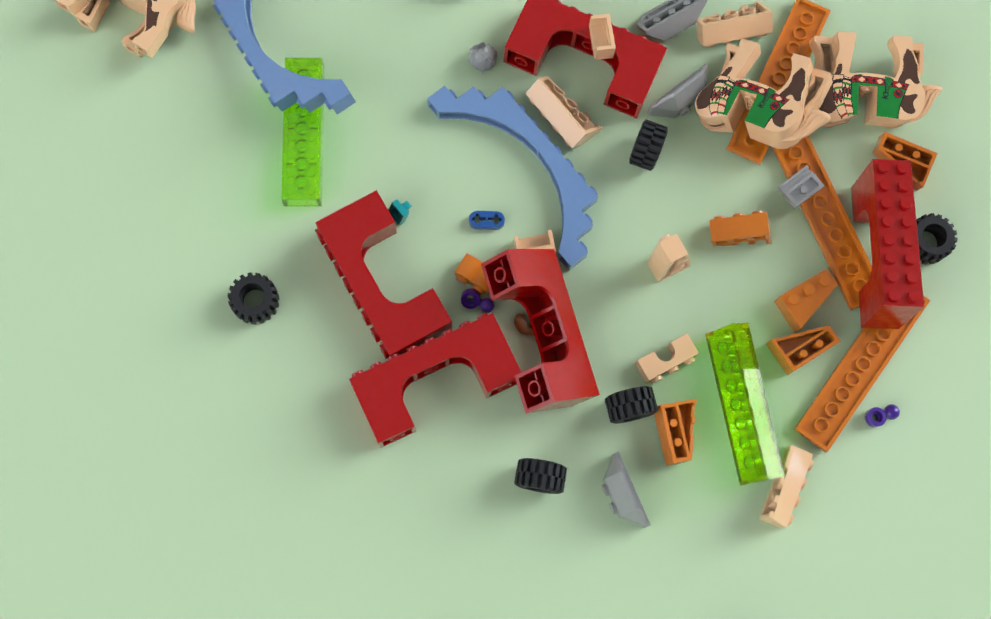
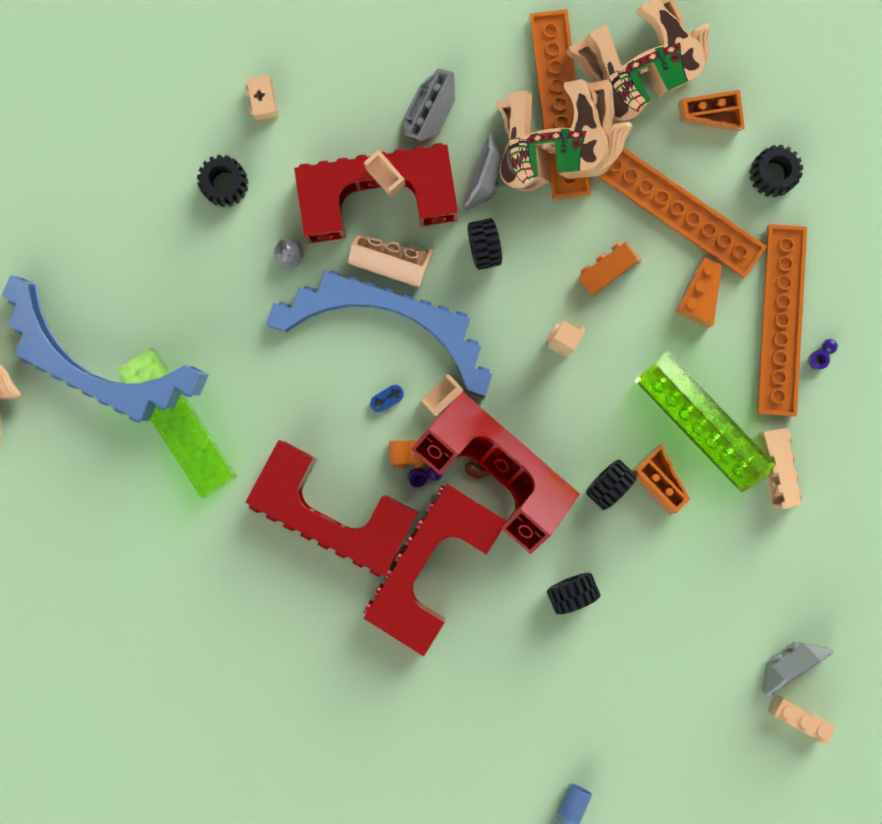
camera: 20 degrees left, 10 degrees up
black tyre [227,272,280,325] -> none
teal tile [388,199,412,226] -> none
light grey wedge [602,451,651,528] -> none
light nougat arch [635,333,699,384] -> none
light nougat wedge [697,1,773,47] -> none
orange wedge [766,325,840,376] -> none
light grey plate [777,165,825,209] -> none
red arch [851,159,924,329] -> none

